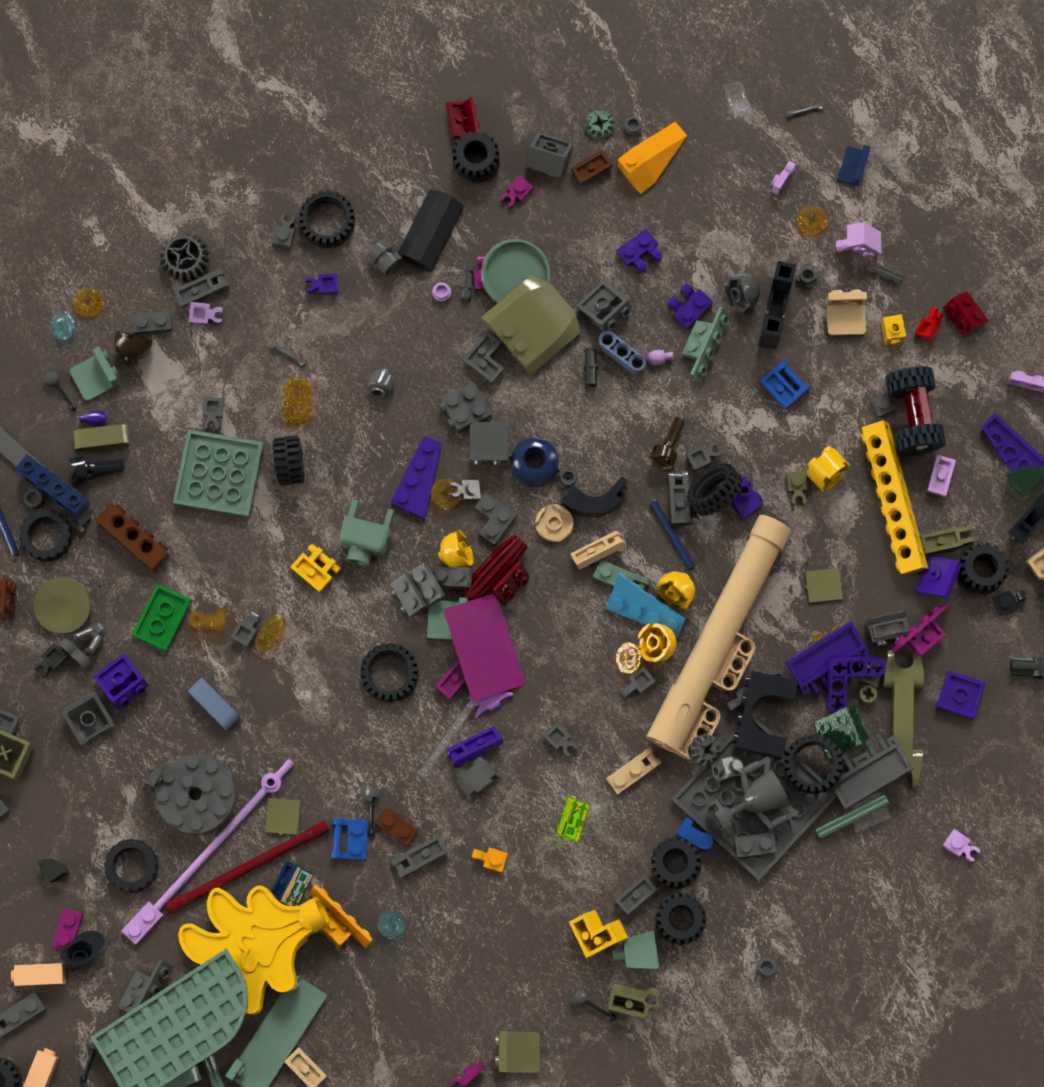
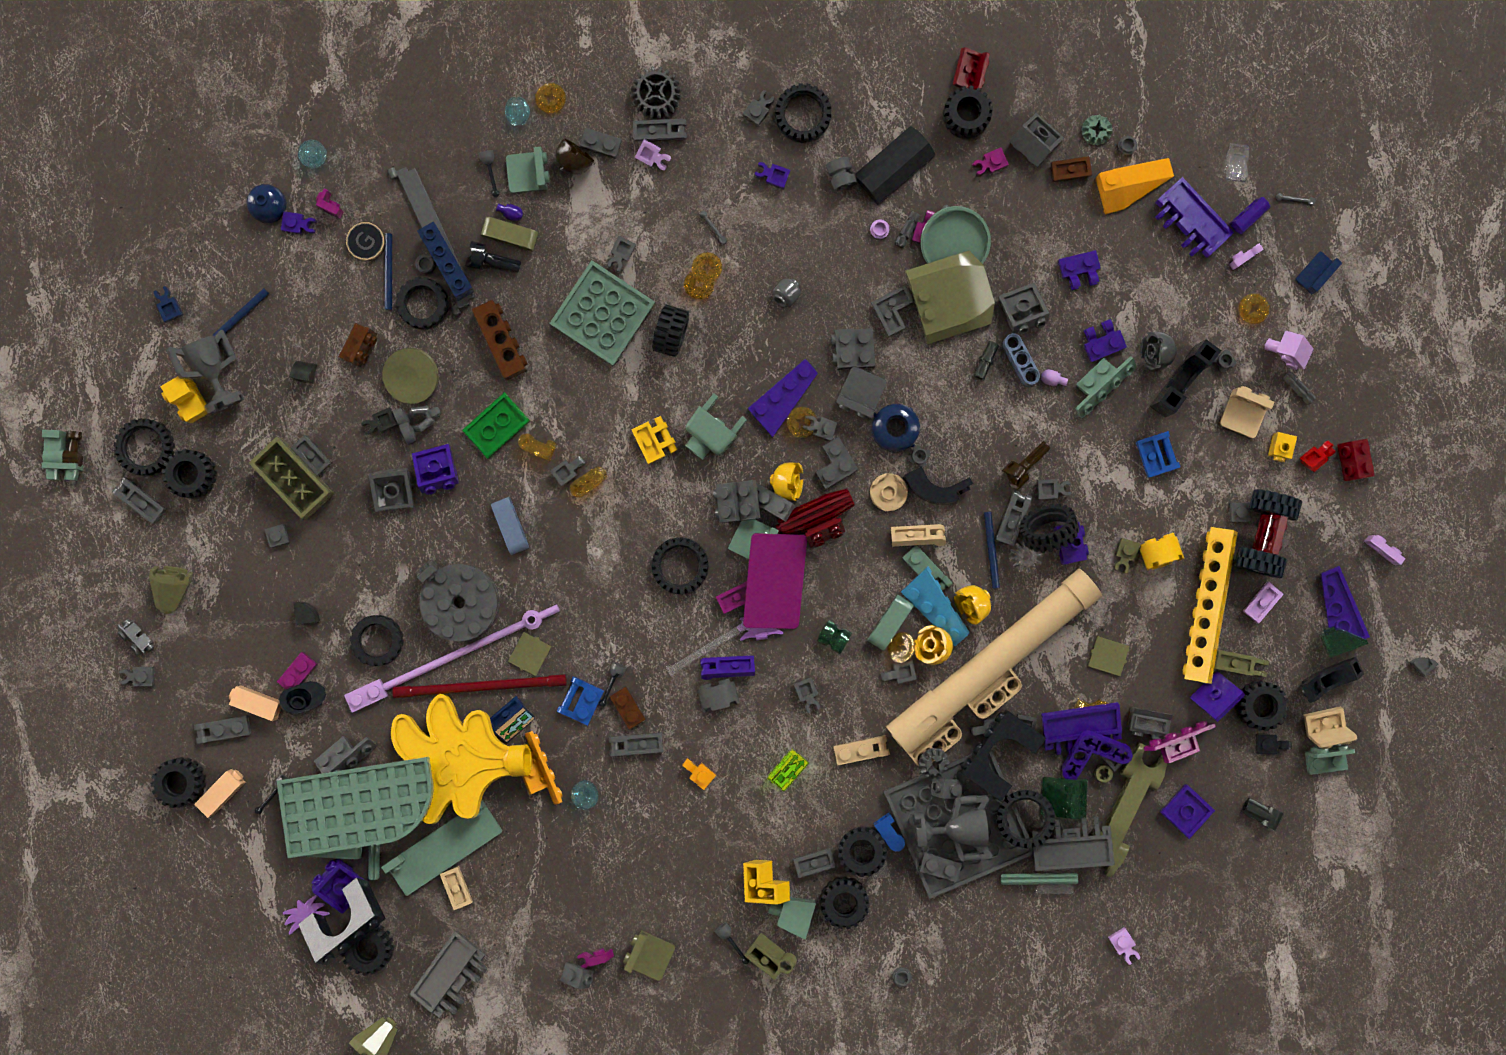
camera: 25 degrees right, 10 degrees up
none -> clear green wheel [817,620,852,654]
none -> sand green beam [867,594,914,651]
none -> dark purple hinge [1155,177,1234,258]
none -> dark purple brick [1229,197,1270,234]

